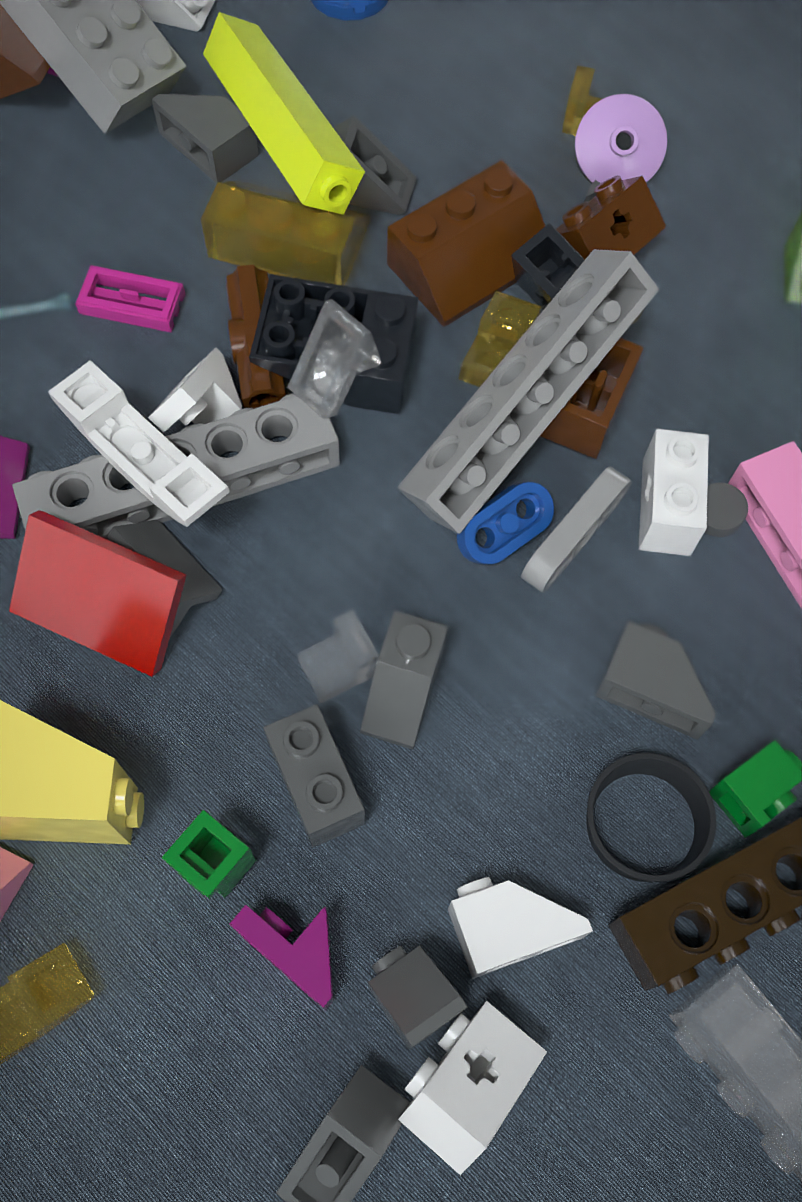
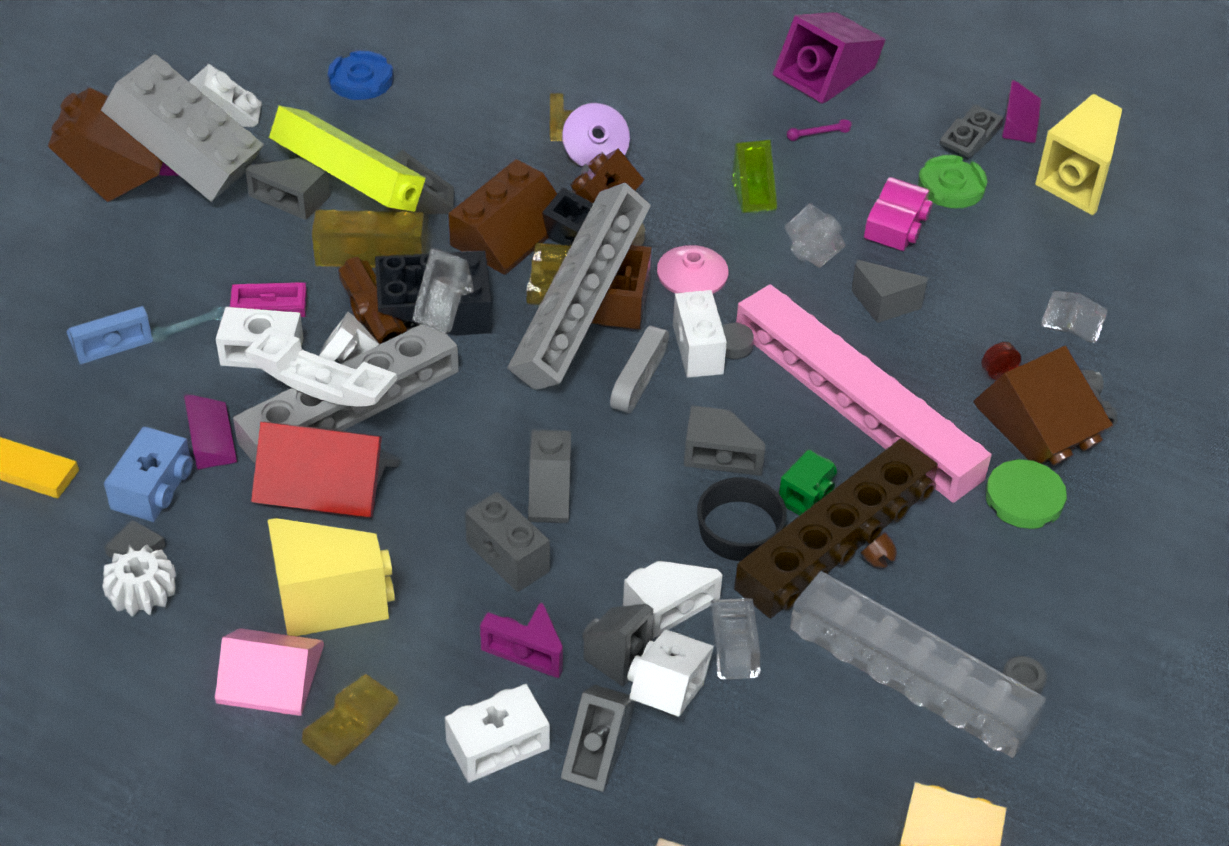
camera: 15 degrees left, 20 degrees down
green brick [161,810,256,899] -> none
clear panel [297,610,379,703] -> none
blue plate [457,482,554,564] -> none
none -> white brick [216,307,304,369]
none -> white brick [445,684,550,783]
none -> bright pink dish [657,245,729,294]
none -> clear slope [711,598,760,679]

